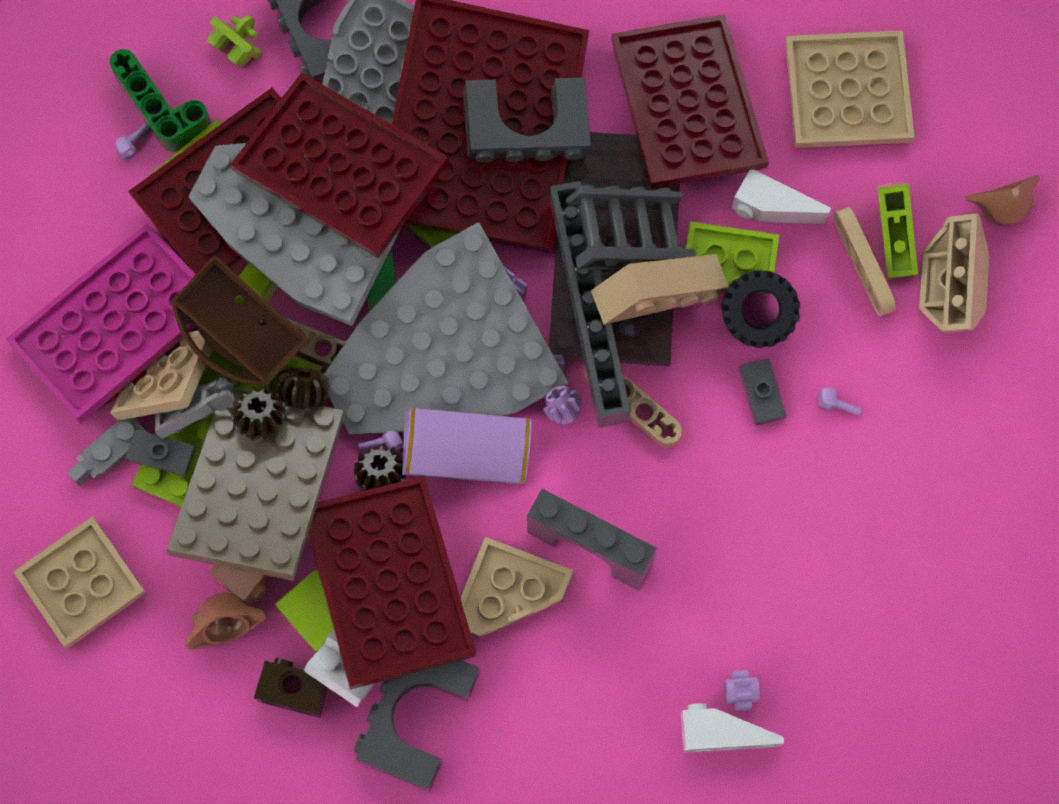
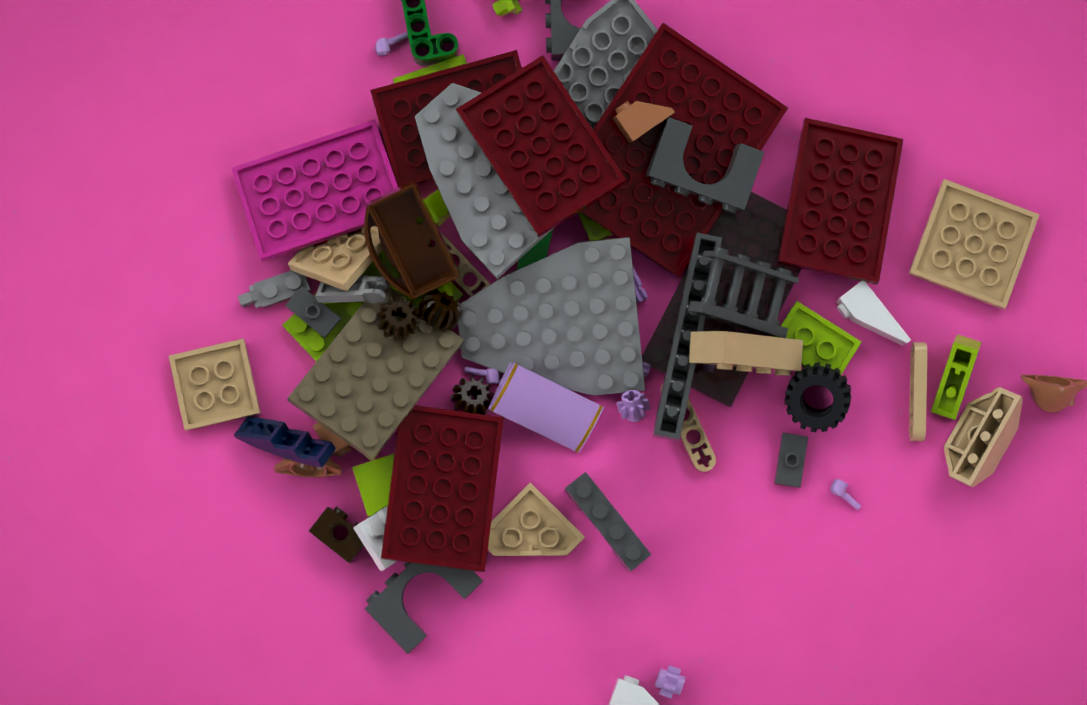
camera: 20 degrees right, 10 degrees up
none -> dark blue slope [234,416,336,468]
none -> nougat slope [612,101,675,143]

